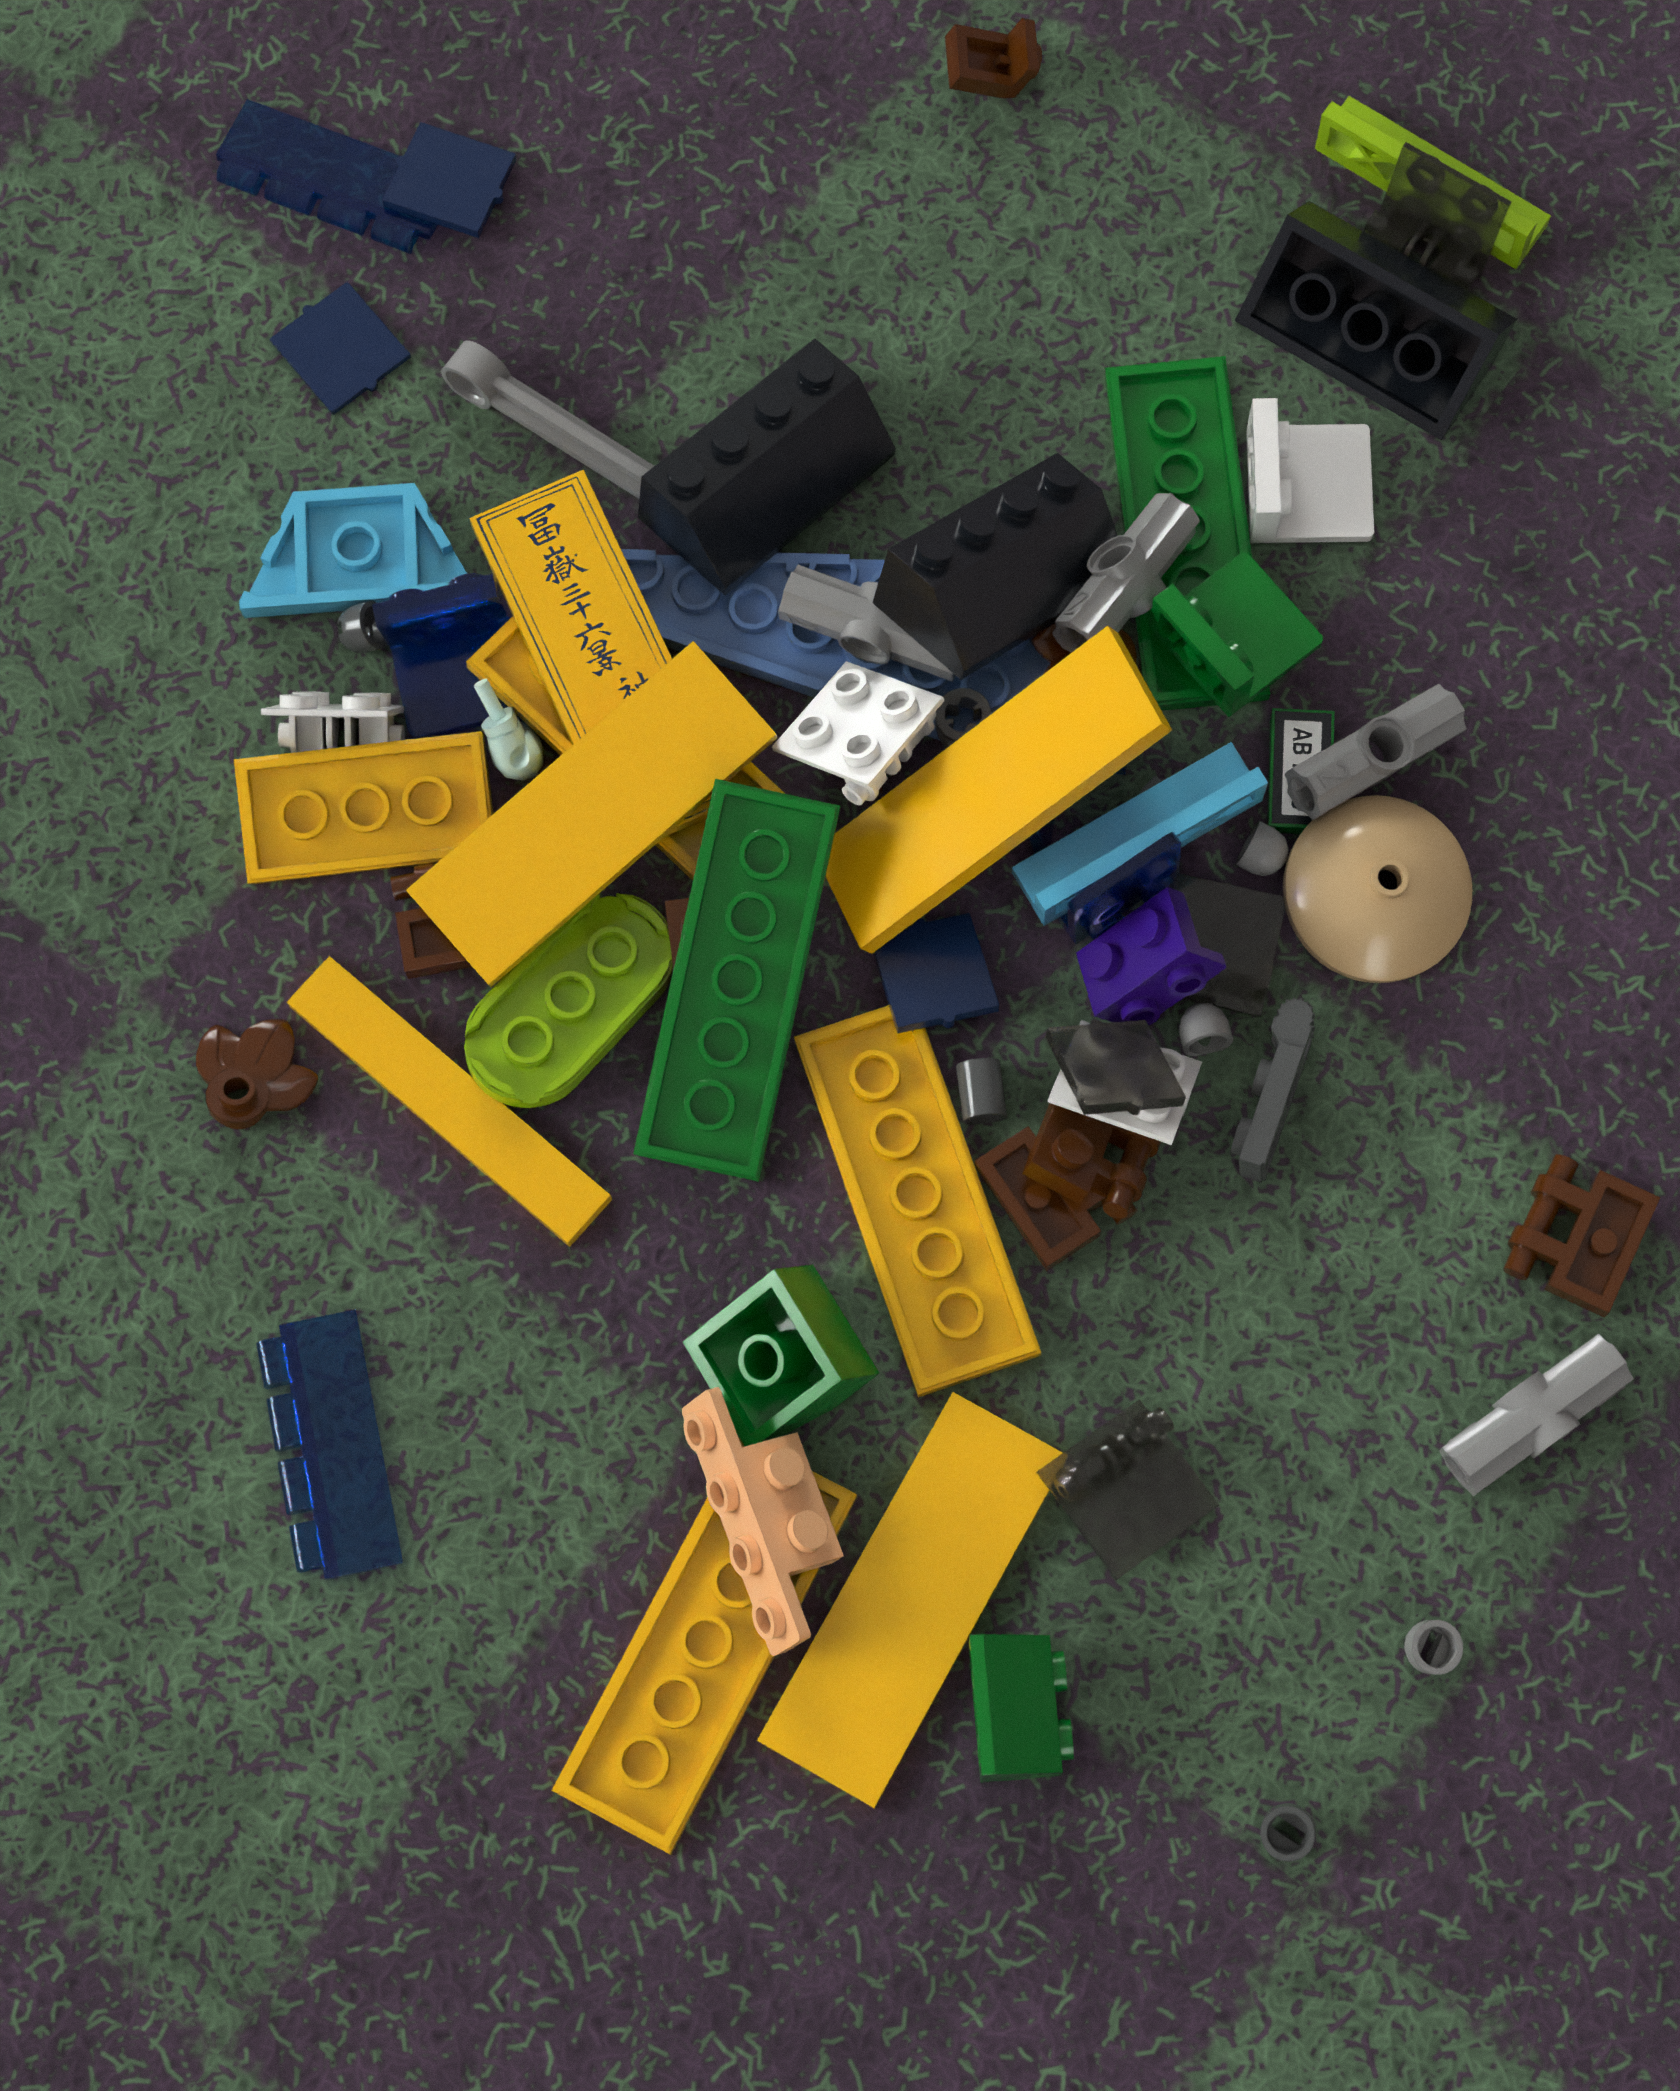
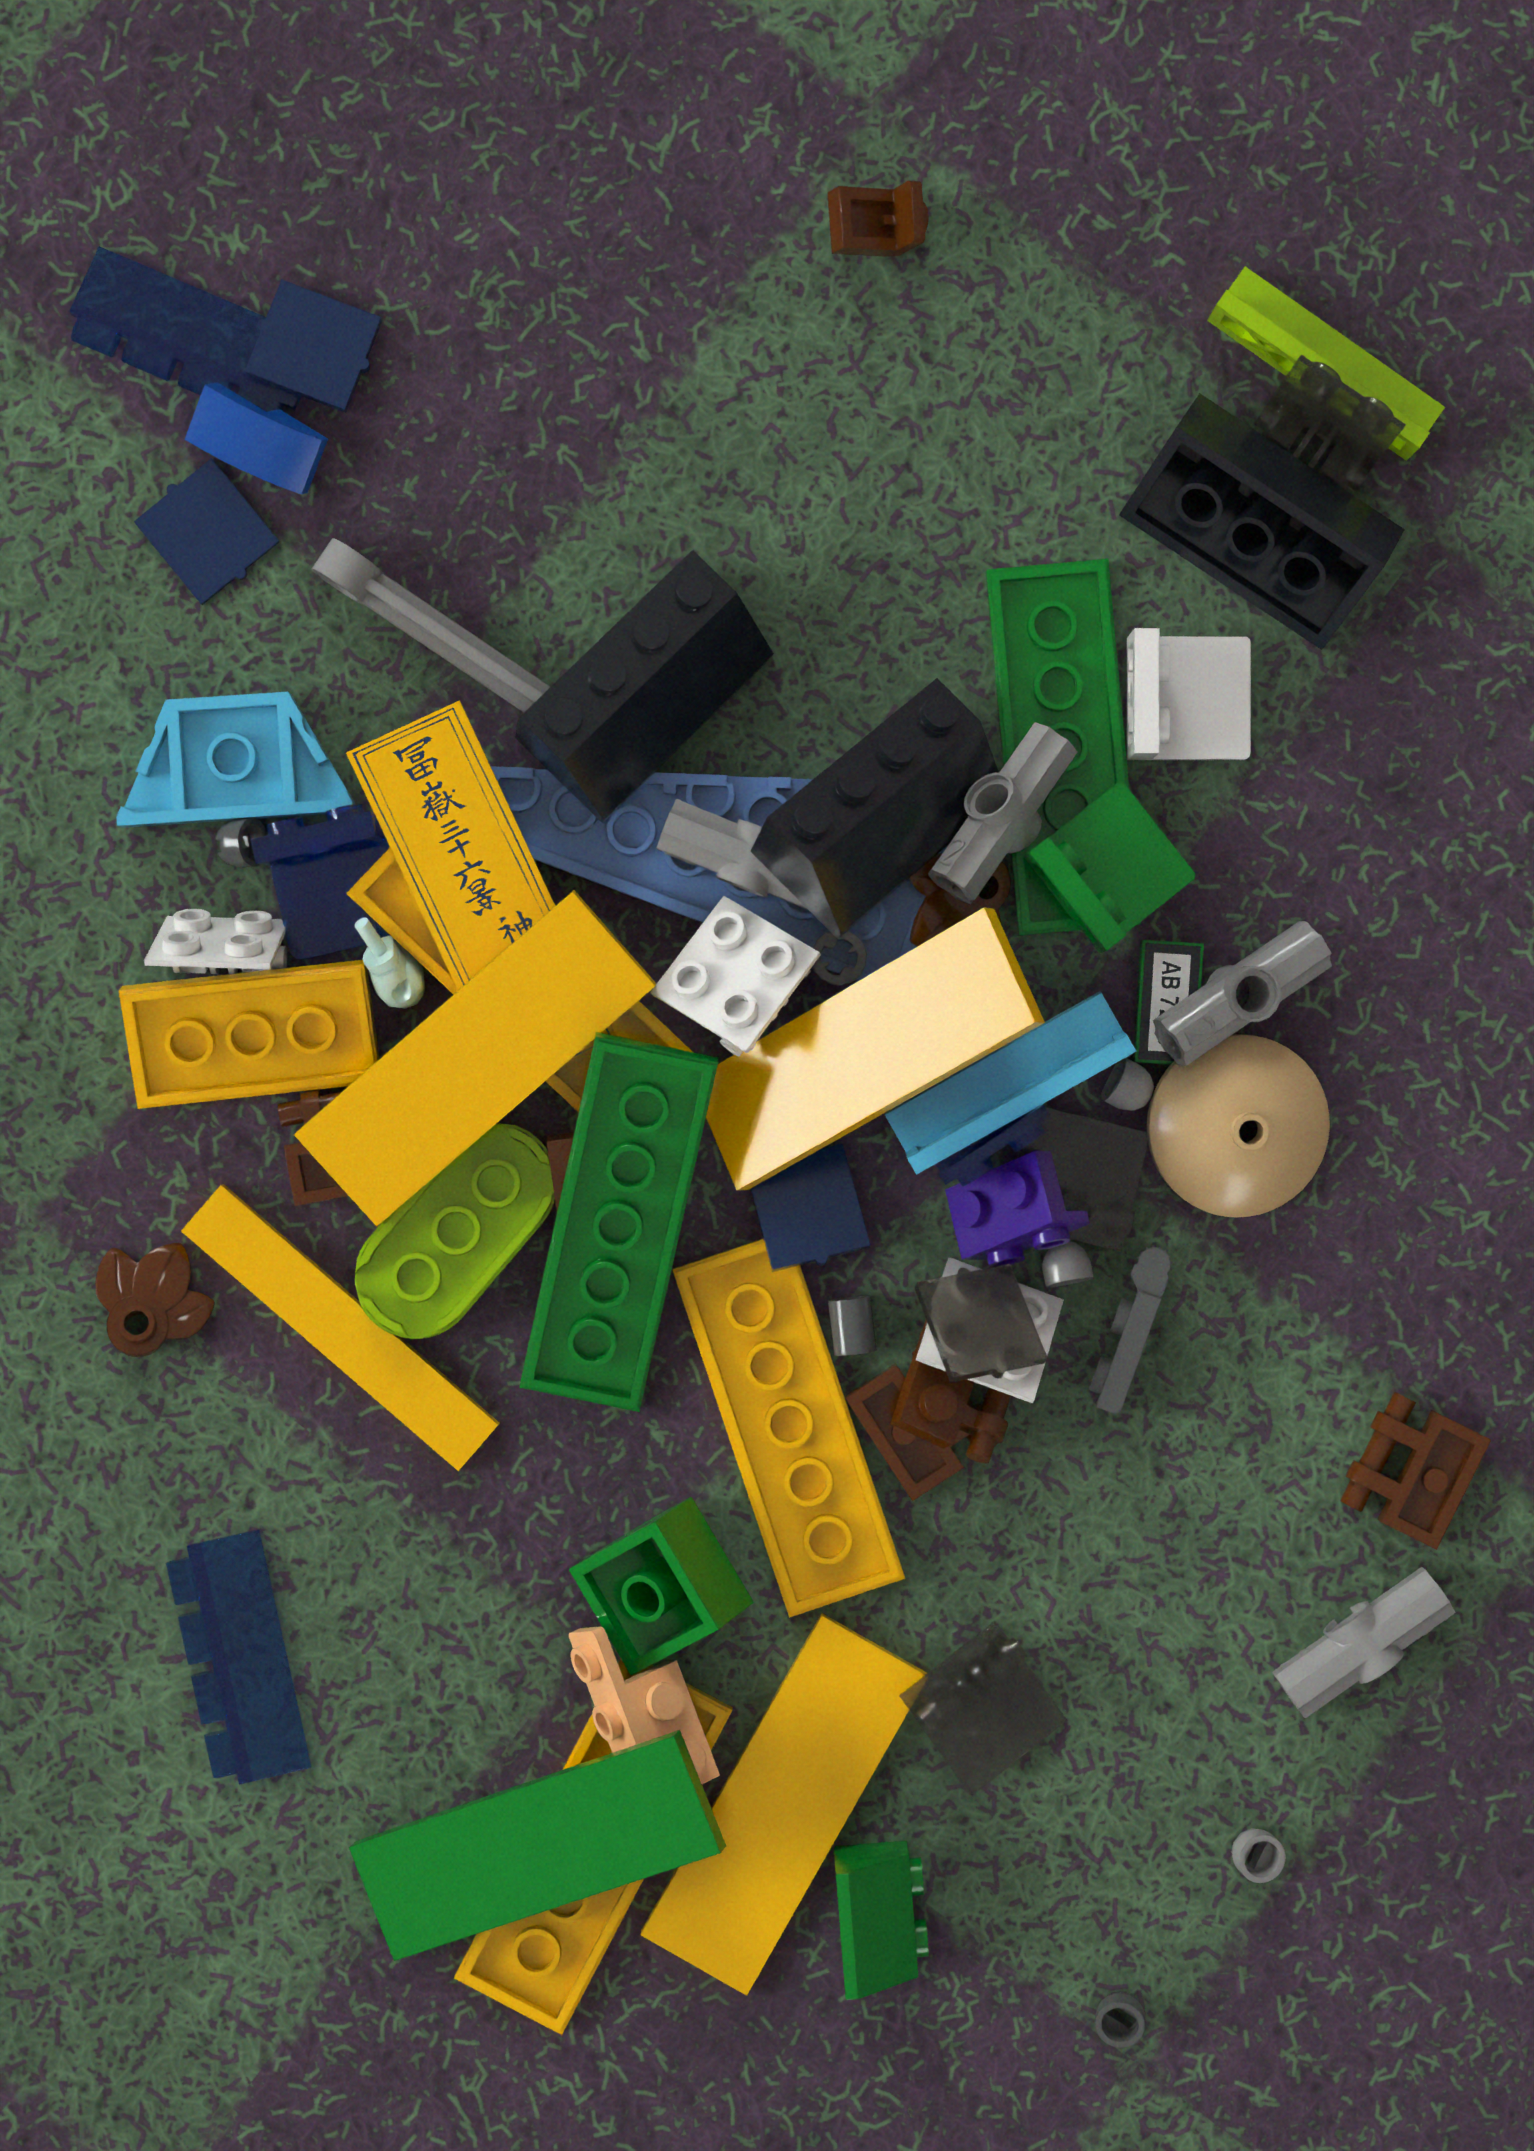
camera: 10 degrees left, 15 degrees up
none -> blue slope [184,382,328,495]
none -> green tile [349,1730,726,1961]

